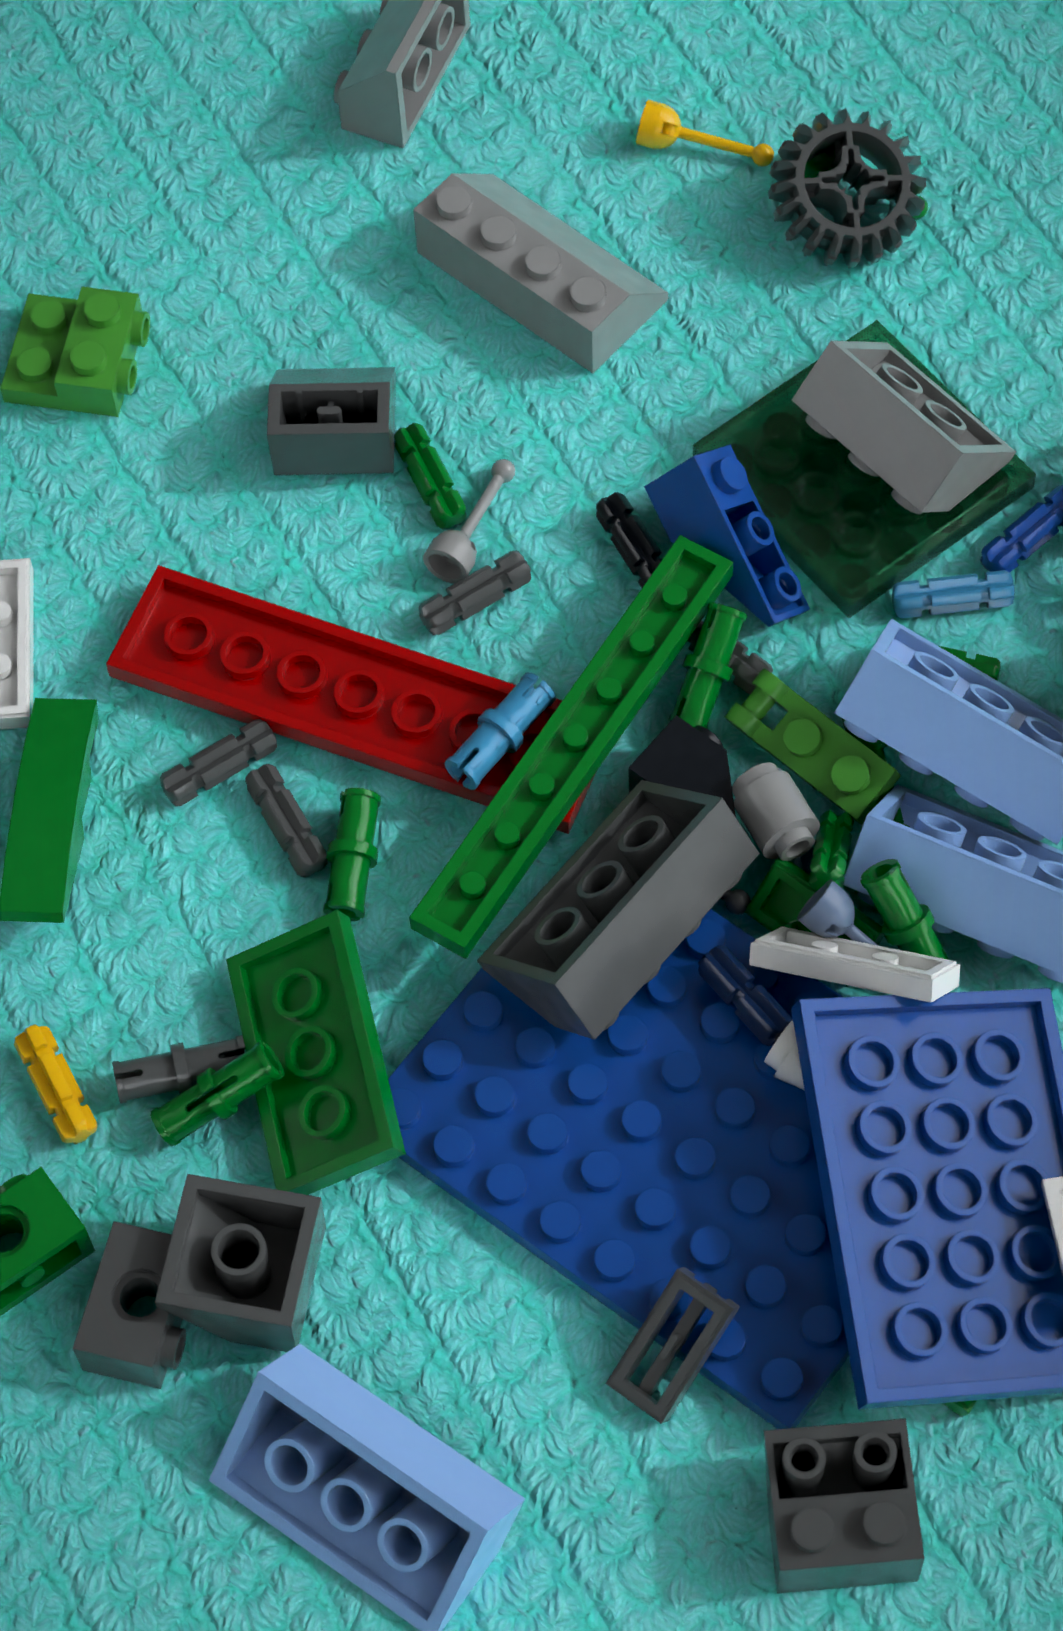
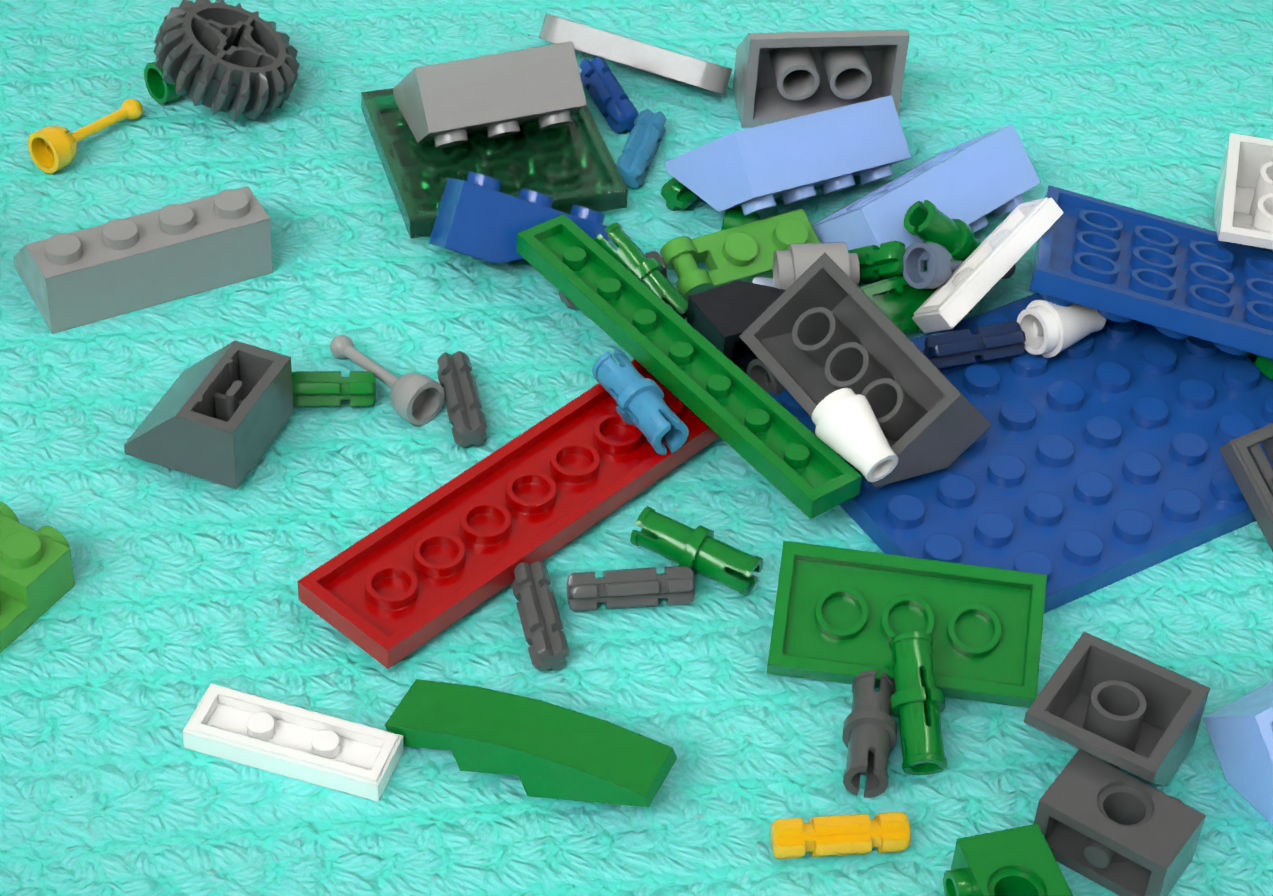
camera: 75 degrees left, 20 degrees down
black axle [596,492,663,588] -> none
none -> white cone [812,388,899,482]

